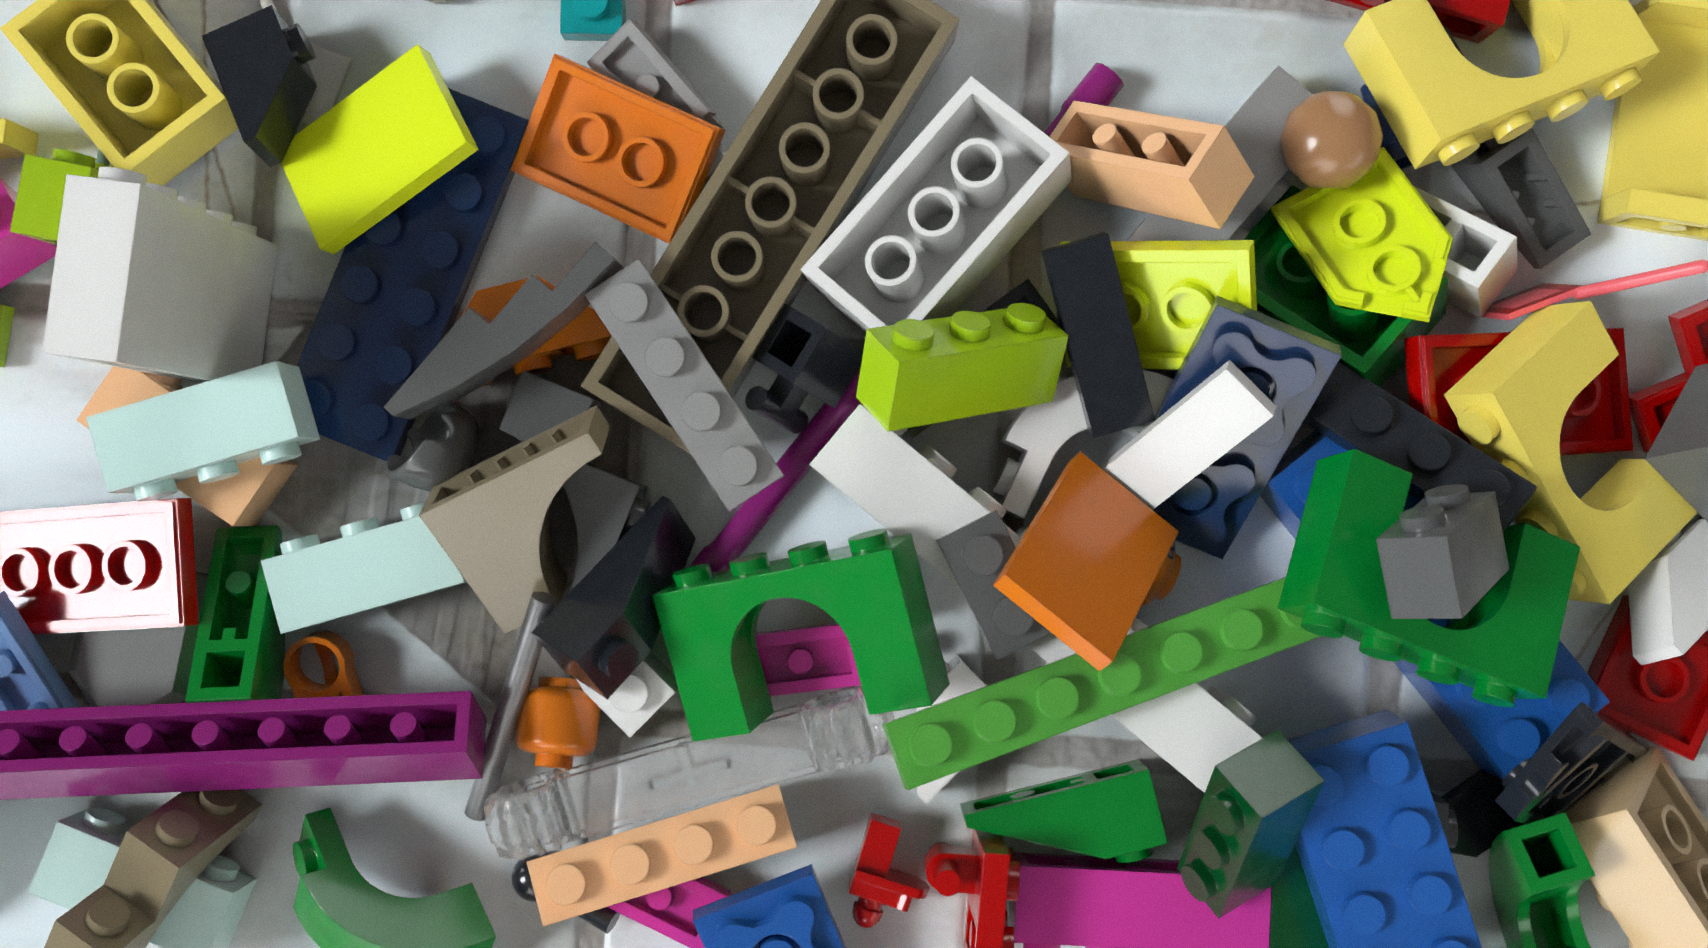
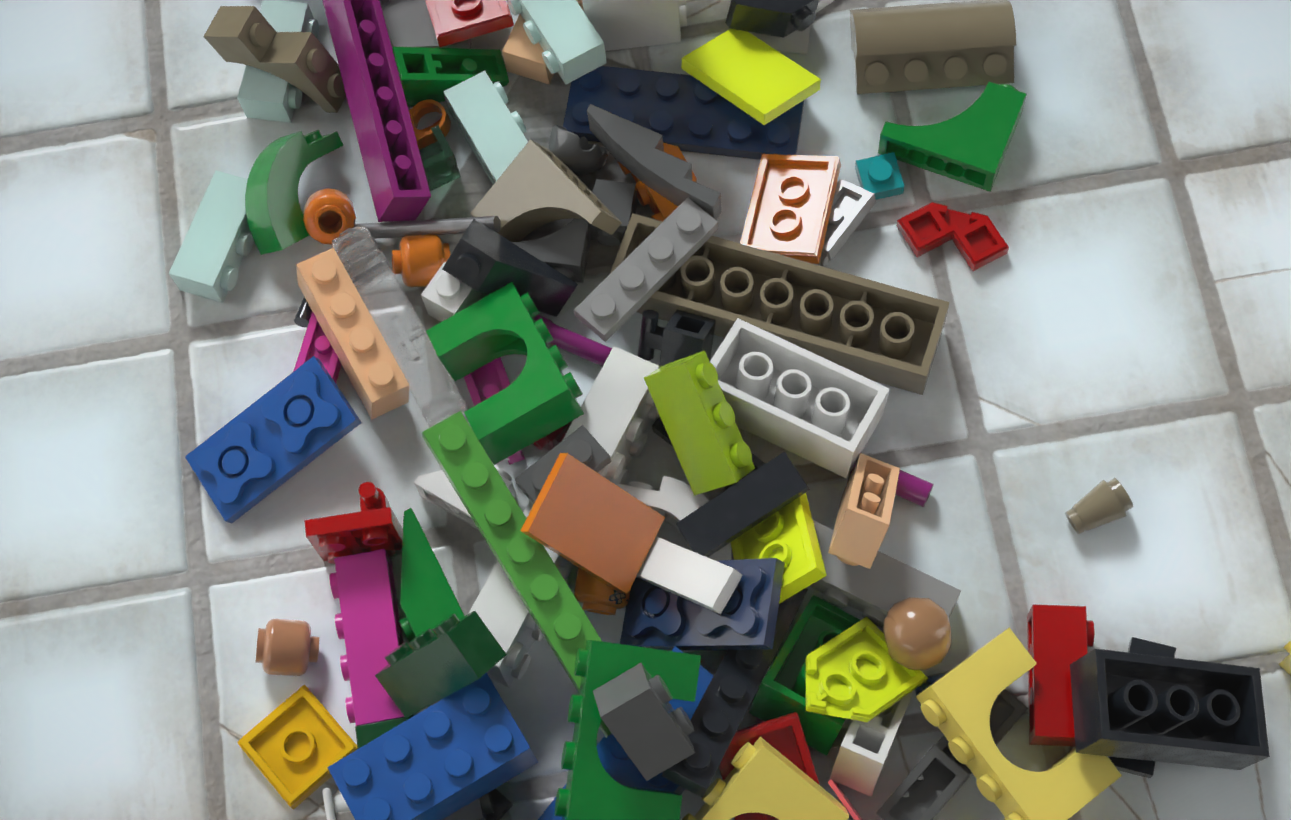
camera: 85 degrees right, 20 degrees down
red piece [849,812,930,928] -> none
none -> orange head [303,188,356,245]
none -> clear green panel [419,125,461,191]

